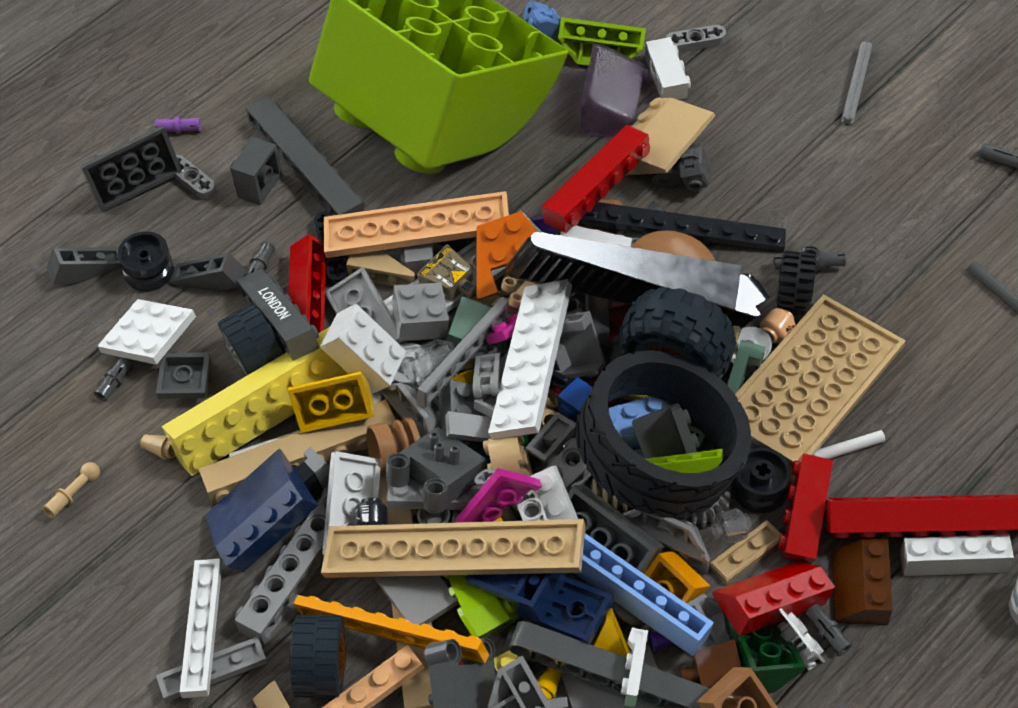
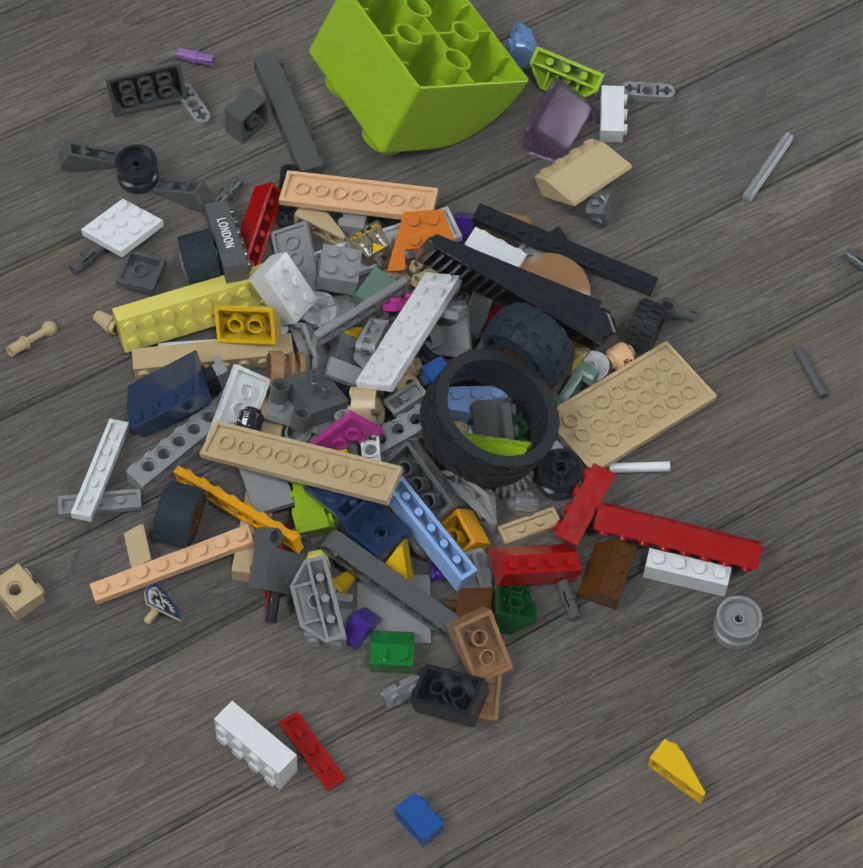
camera: 10 degrees right, 5 degrees up
white plate [530,465,578,520] -> none
red brick [542,125,650,233] -> none
white hinge [621,628,648,707] -> none
white hinge [777,608,826,671] -> none

